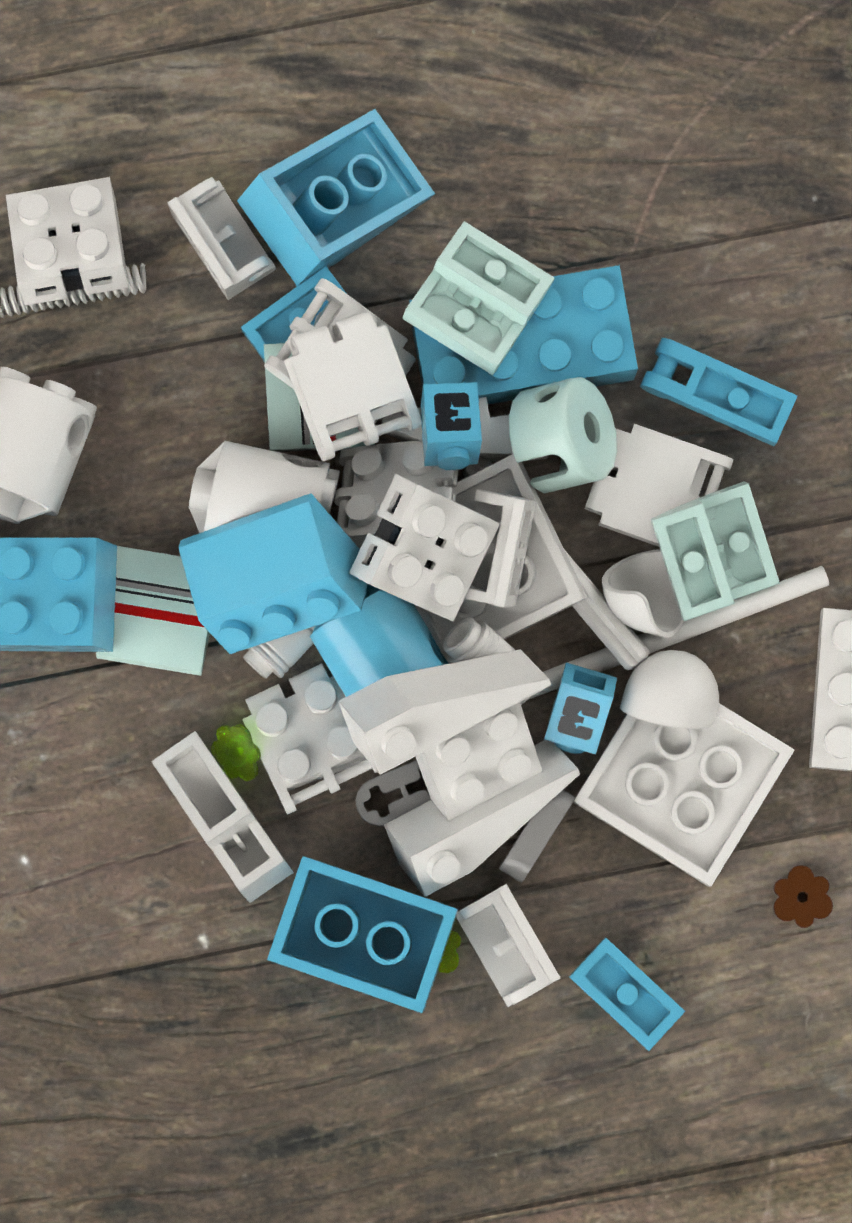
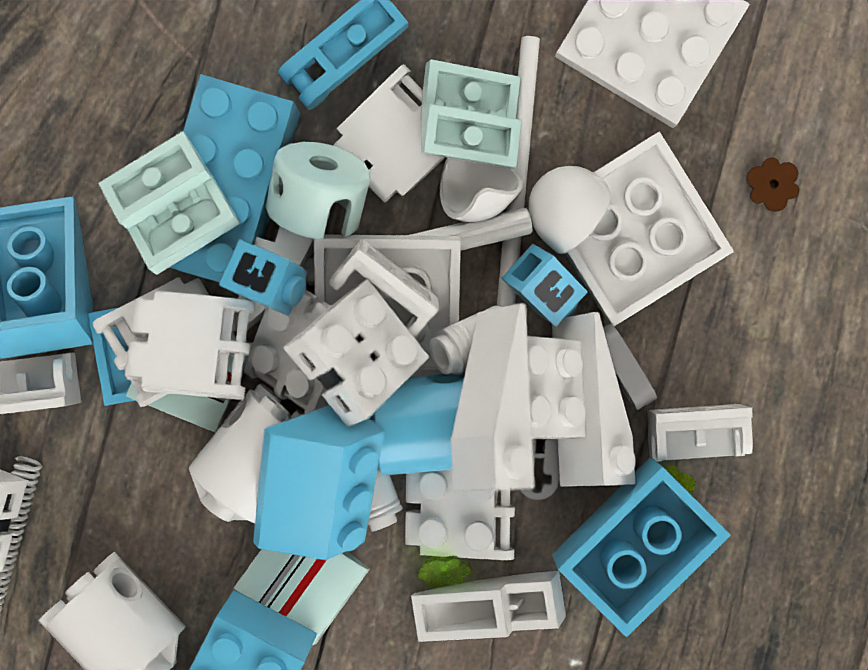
camera: 60 degrees left, 5 degrees up
medium azure plate [569,937,685,1051] -> none

